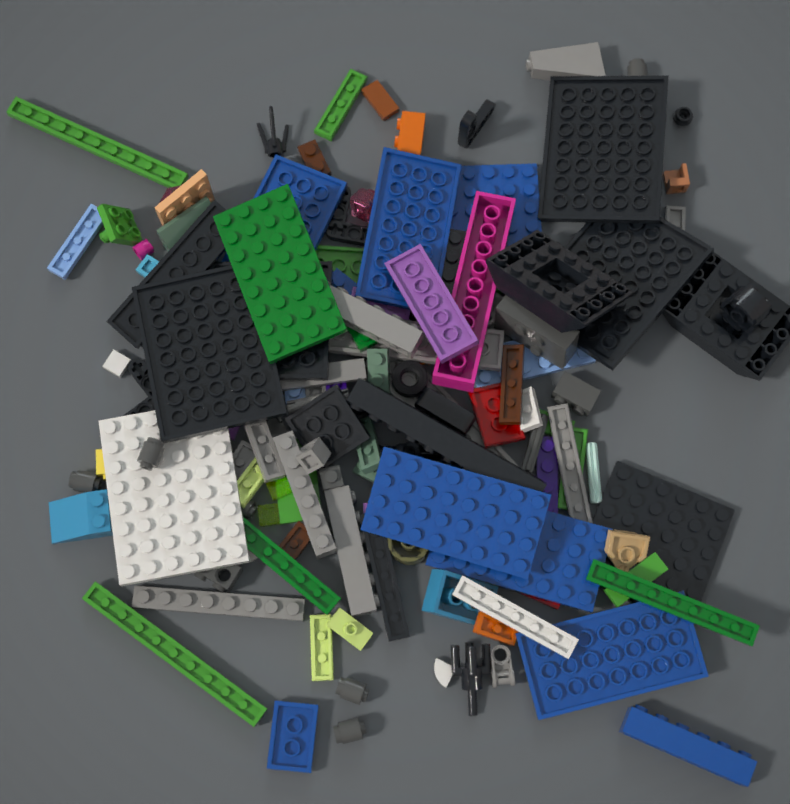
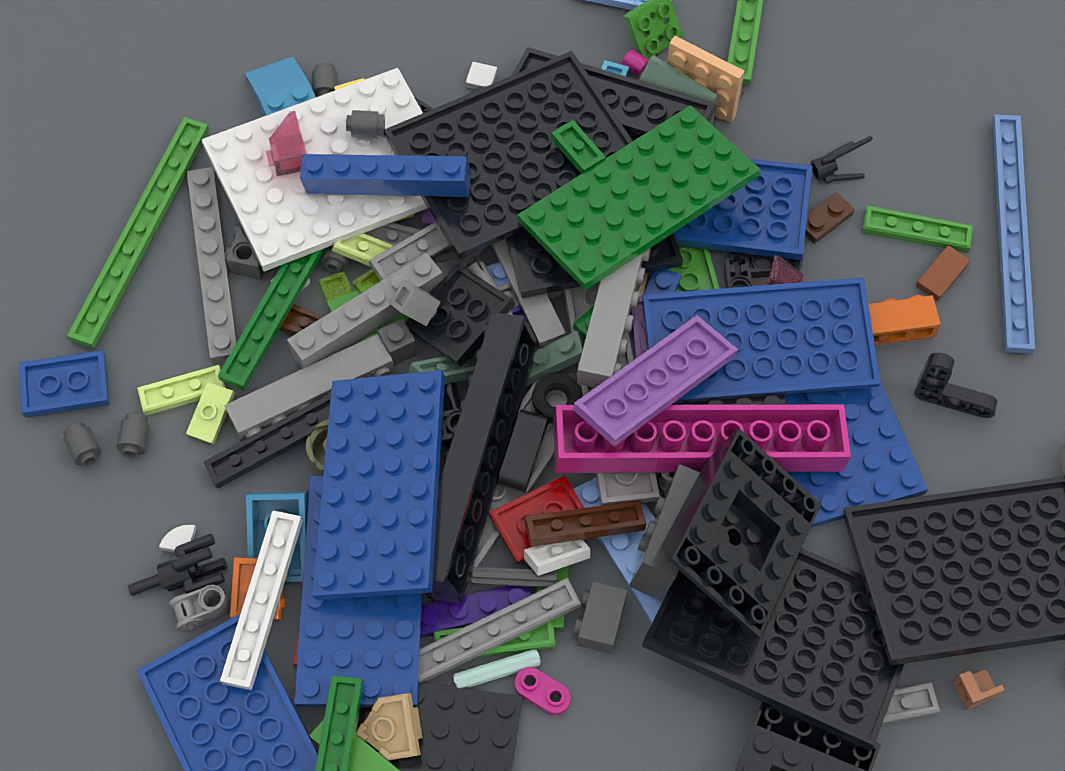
camera: 75 degrees right, 10 degrees down
none -> clear pink slope [266,111,307,176]
none -> blue brick [300,154,471,197]
none -> dark pink plate [515,667,571,716]
none -> green plate [551,120,606,174]
none -> medium blue plate [992,114,1035,354]

